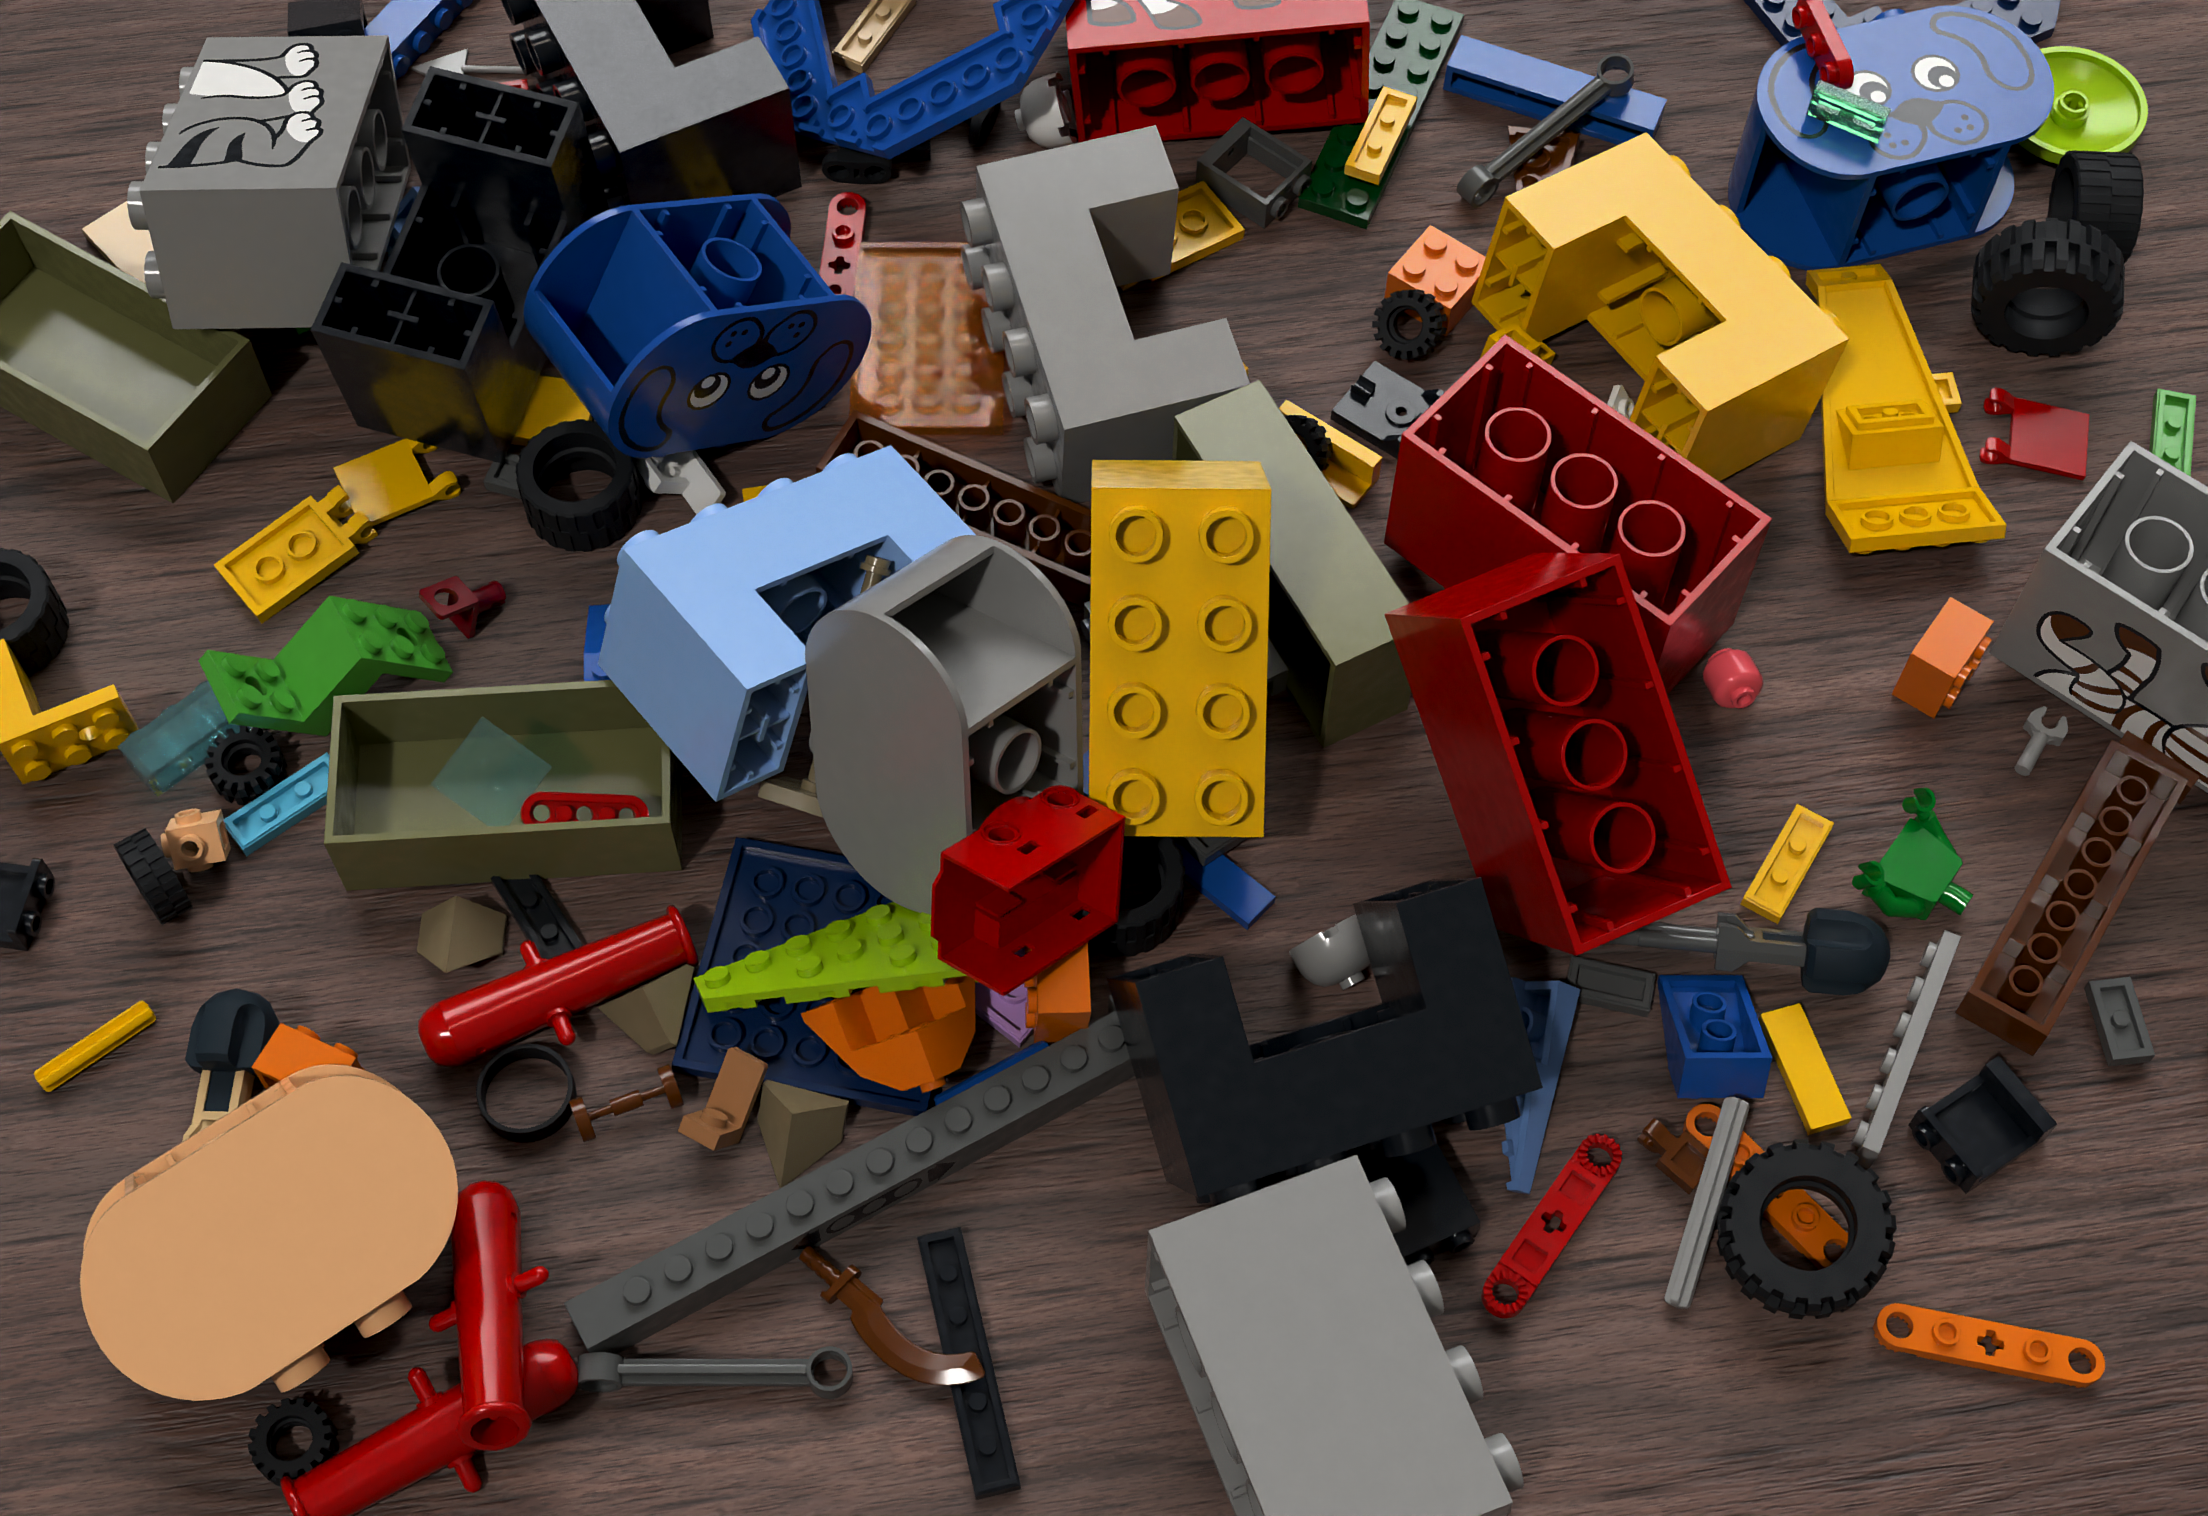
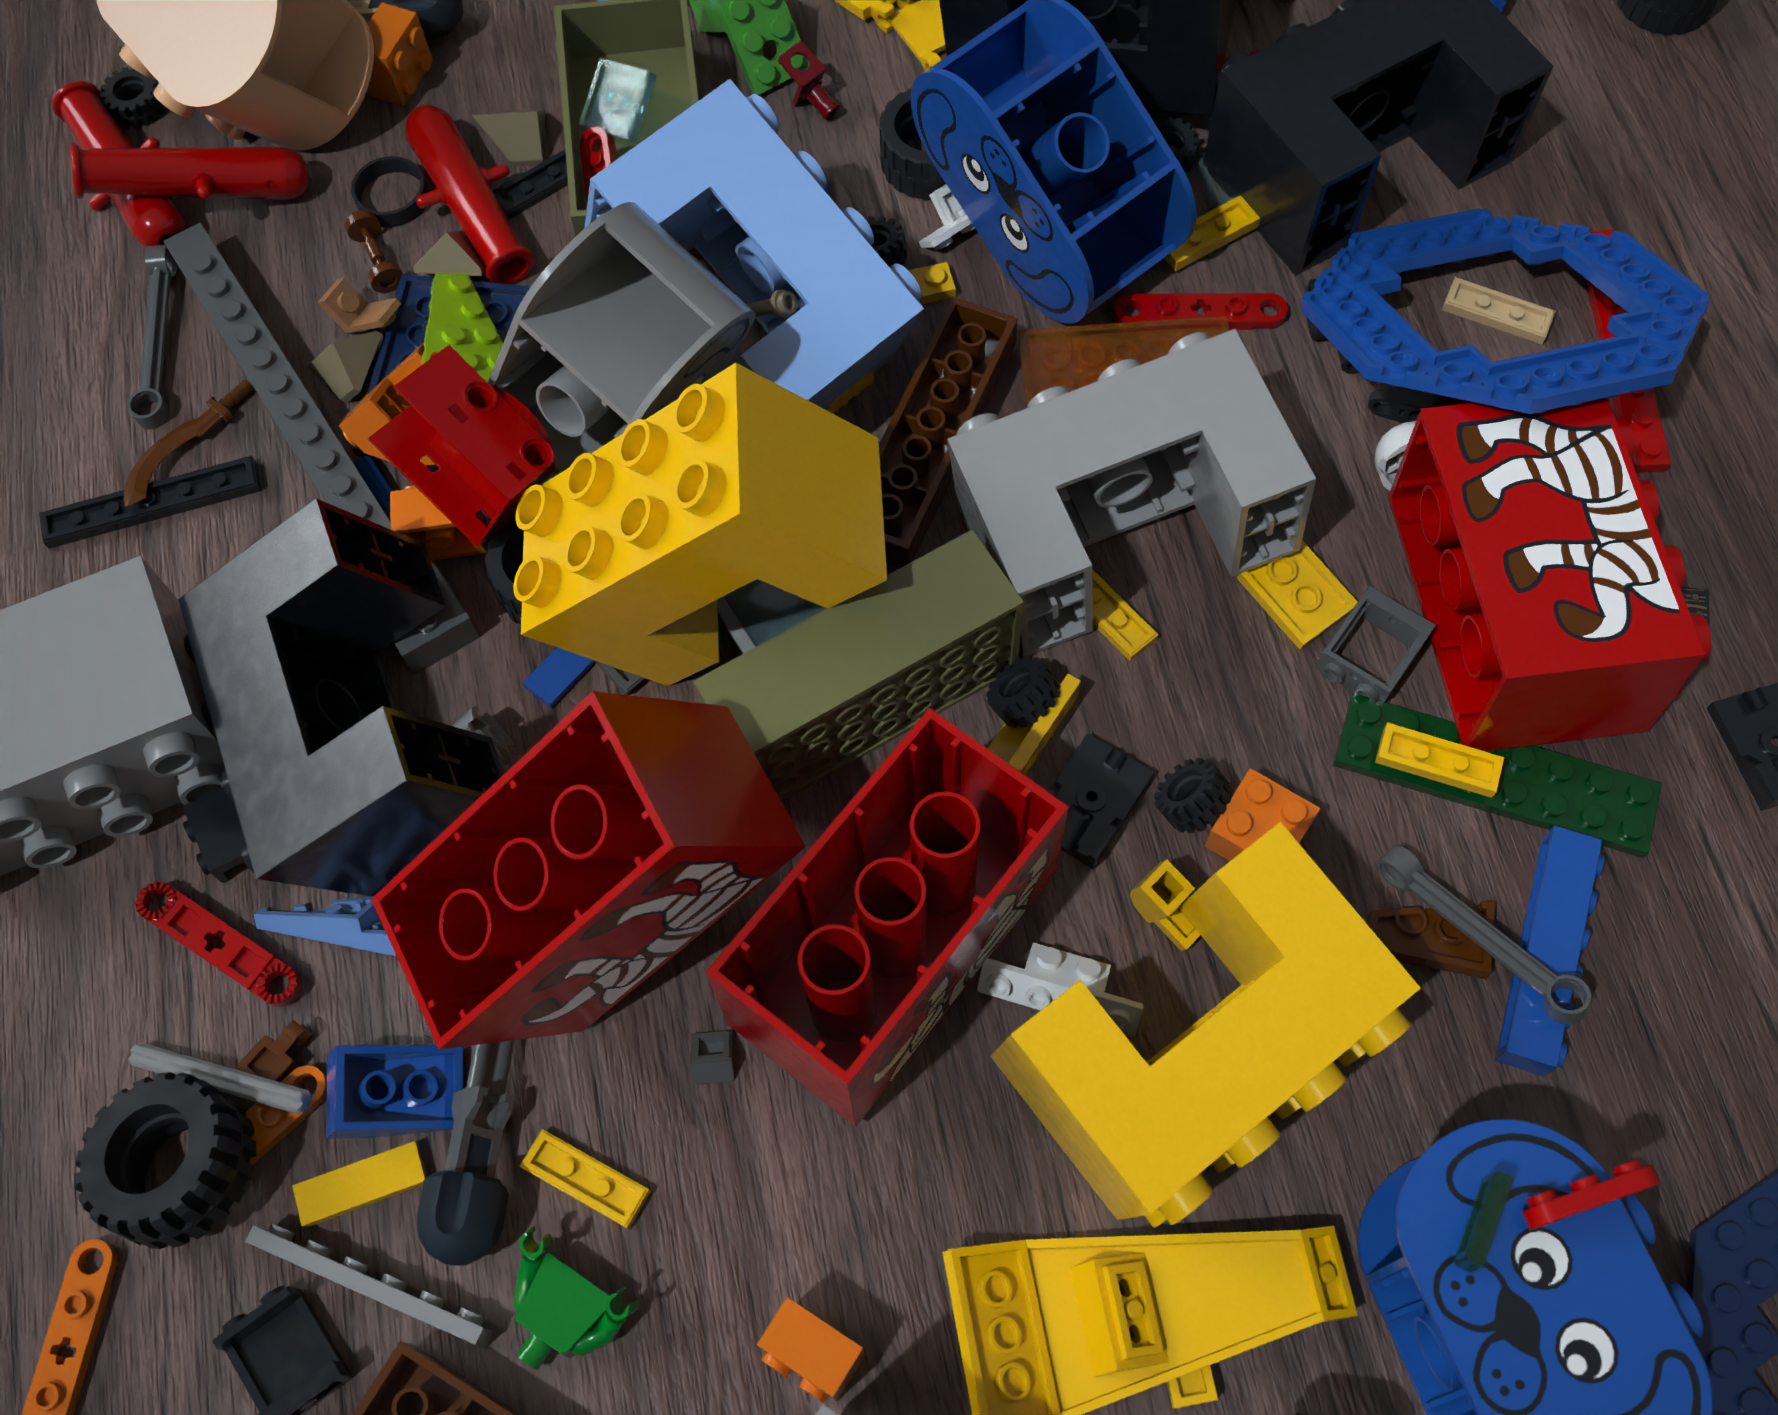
camera: 90 degrees right, 5 degrees up
coral head [1703,648,1763,709] -> none

